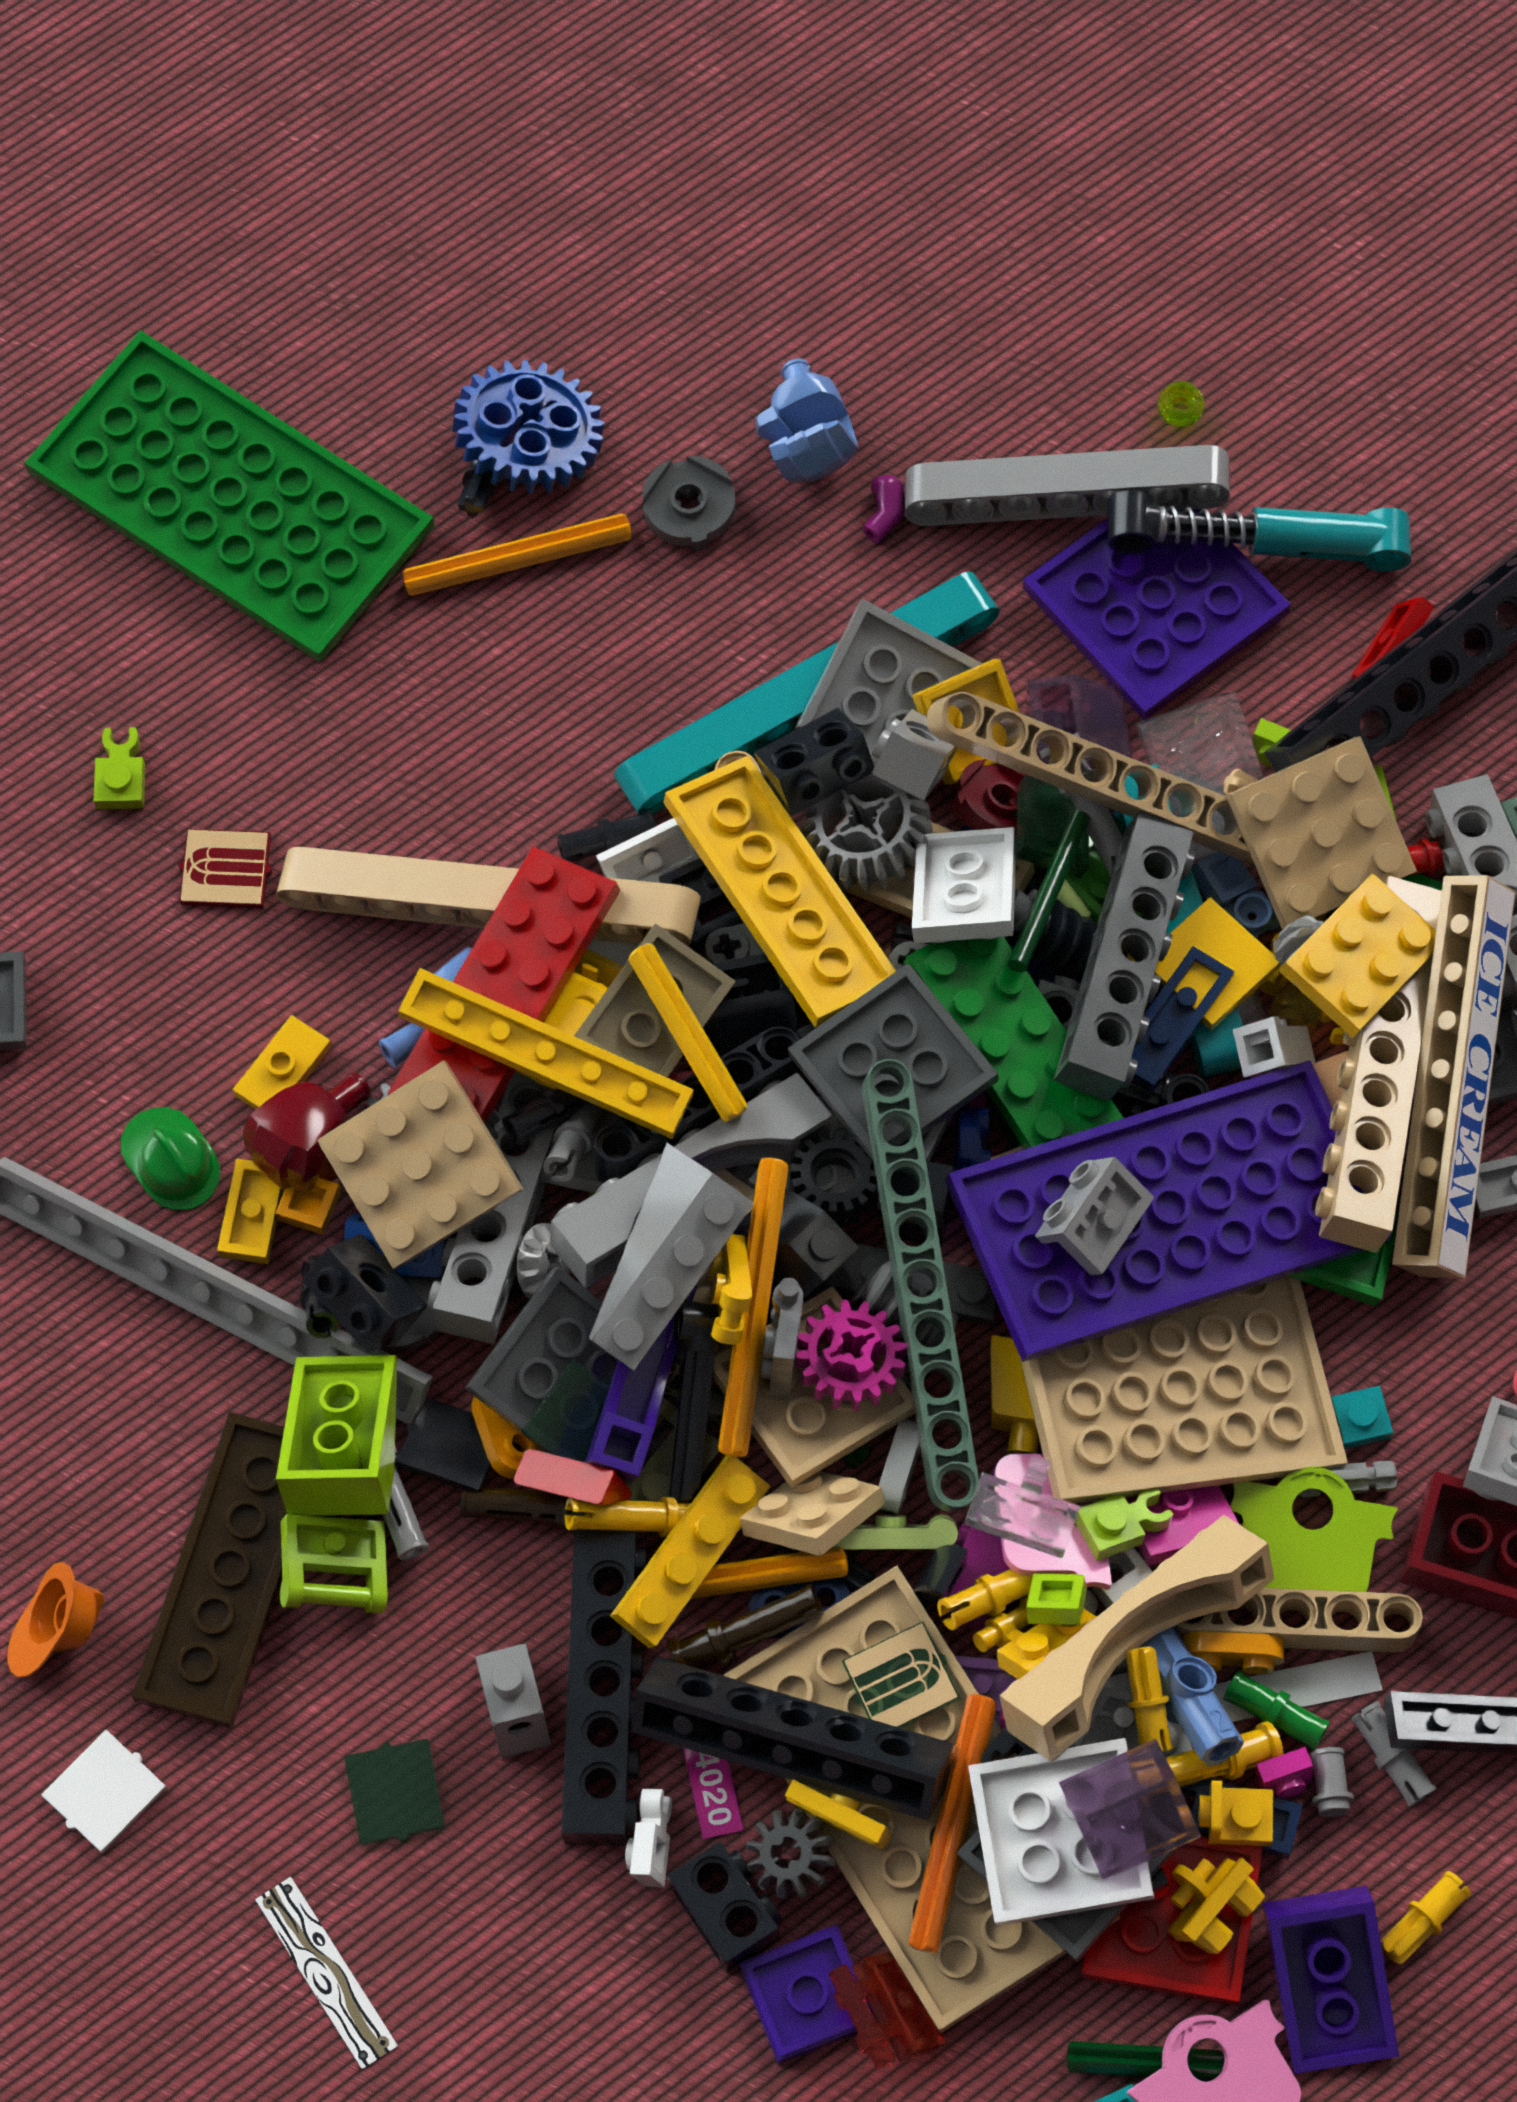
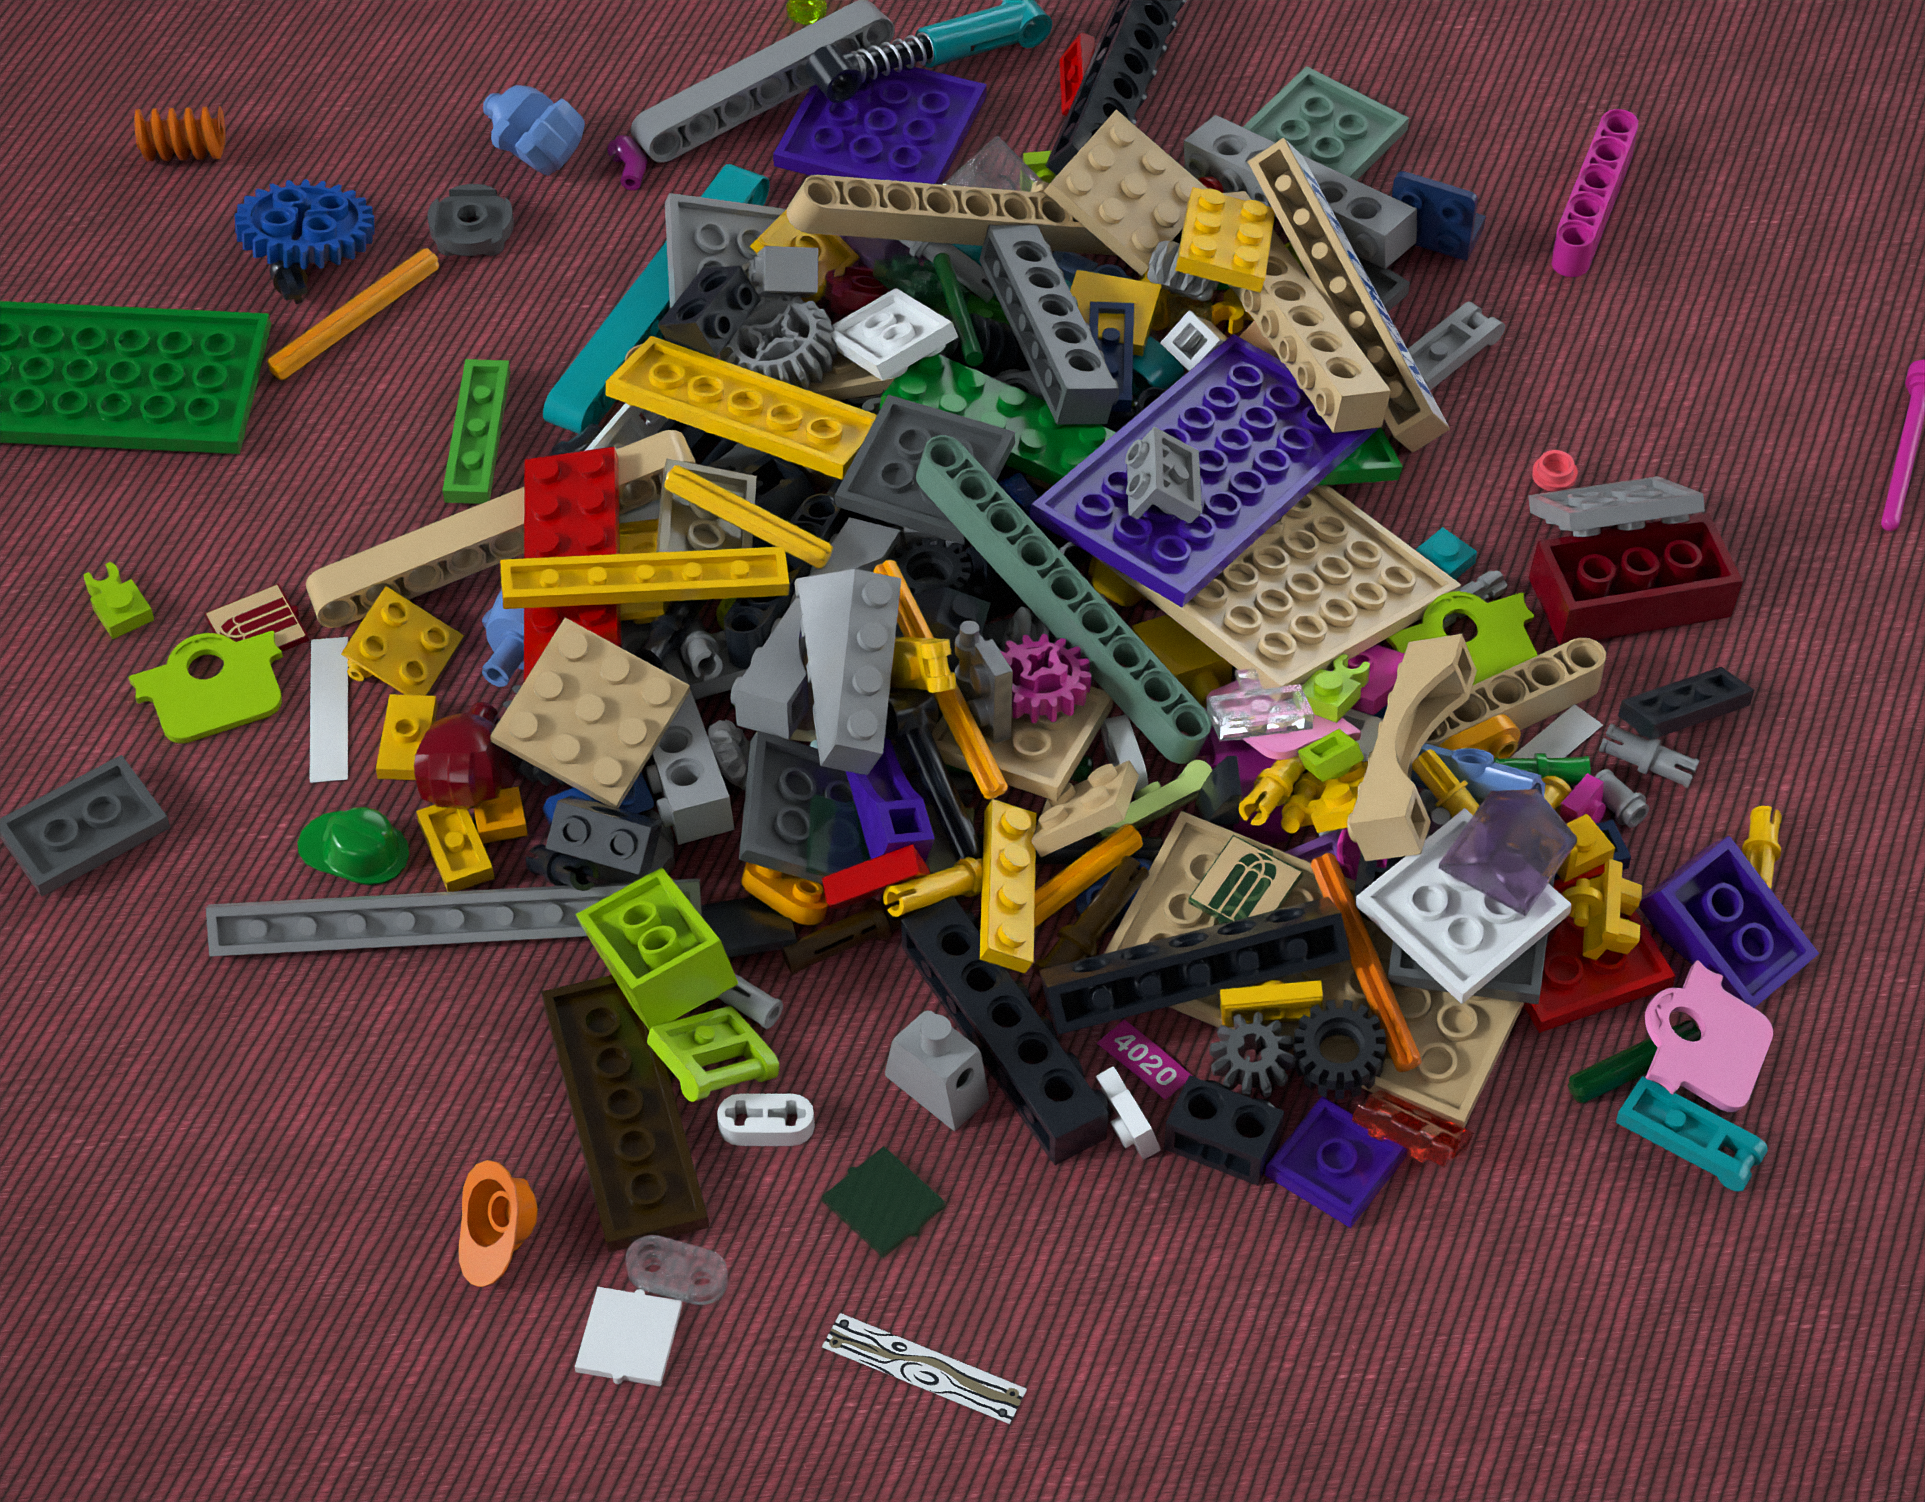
camera: 35 degrees left, 15 degrees down
none -> lime piece [128,631,283,744]
none -> orange piece [134,106,226,162]
none -> white sticker [310,637,348,783]
none -> yellow hinge [341,586,464,696]
none -> bright green plate [443,359,511,504]
none -> clear plate [625,1235,728,1305]
none -> white beam [717,1094,815,1146]
none -> black tyre [1294,999,1386,1099]

